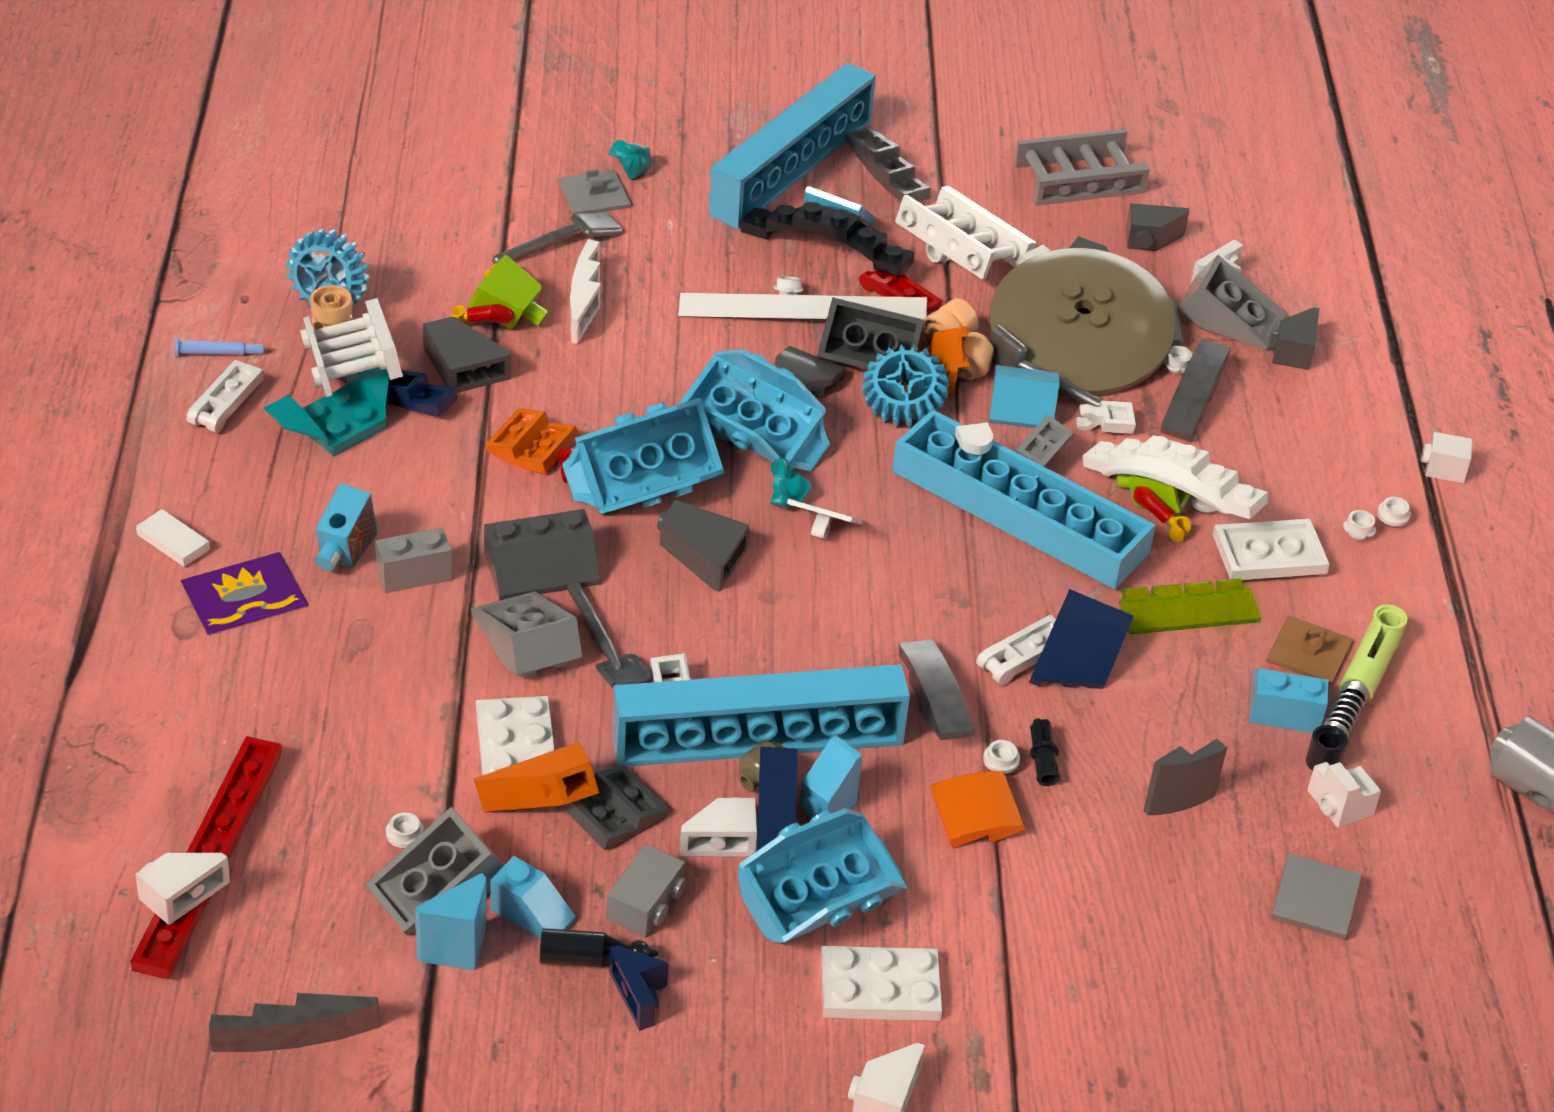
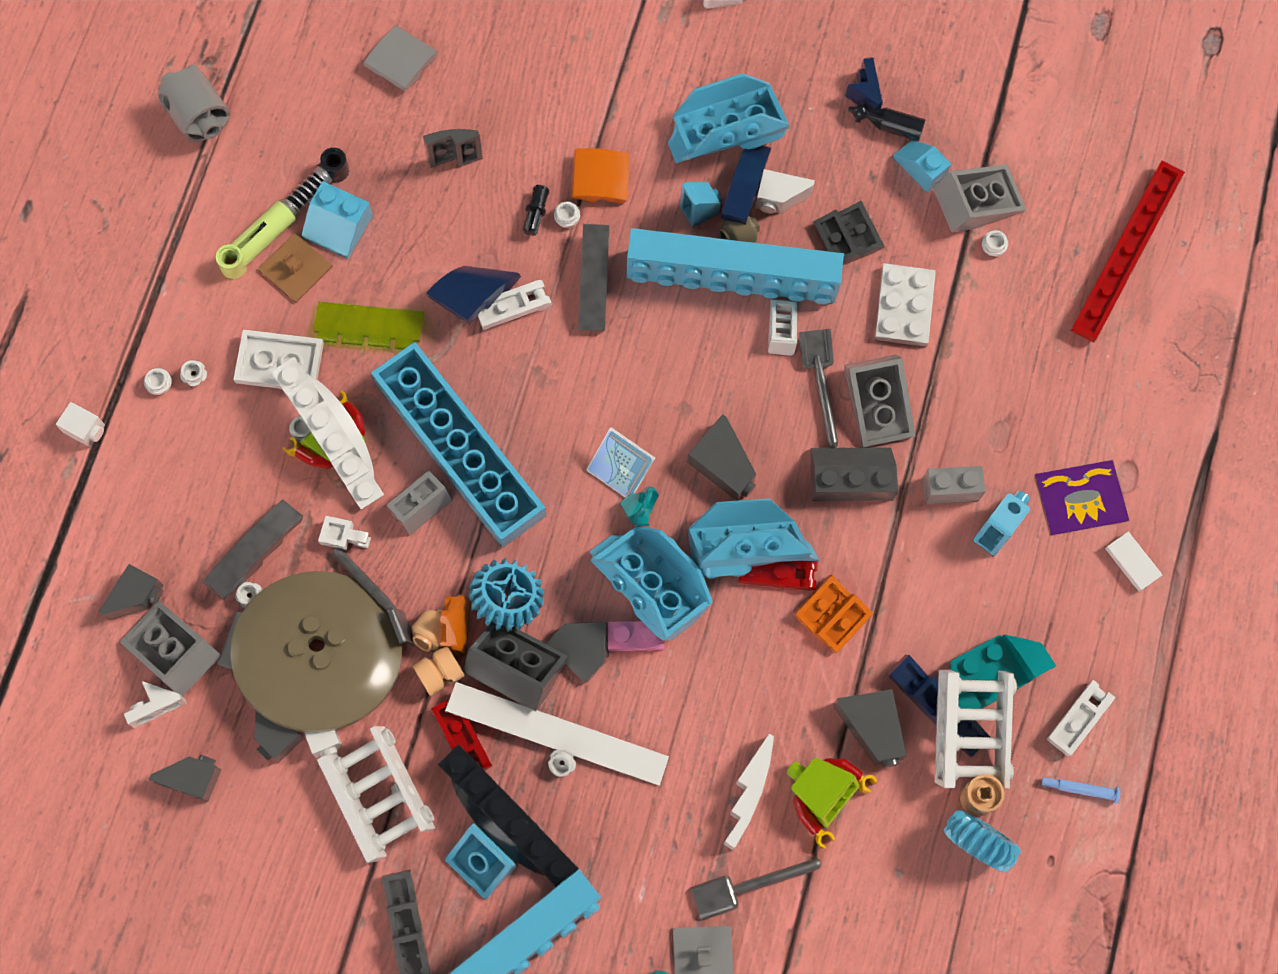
camera: 165 degrees left, 30 degrees up
white slope [135,853,230,925] -> none
flat silver slope [209,993,379,1052] -> none
medium azure slope [415,873,487,970] -> none
orange slope [473,742,599,812] -> none
light grey brick [606,844,687,938] -> none
white plate [821,946,942,1021] -> none
white tile [955,422,993,455] -> none
medium azure slope [989,365,1059,428] -> none
light grey fence [1014,129,1150,206] -> none
white brick [1308,762,1381,828] -> none

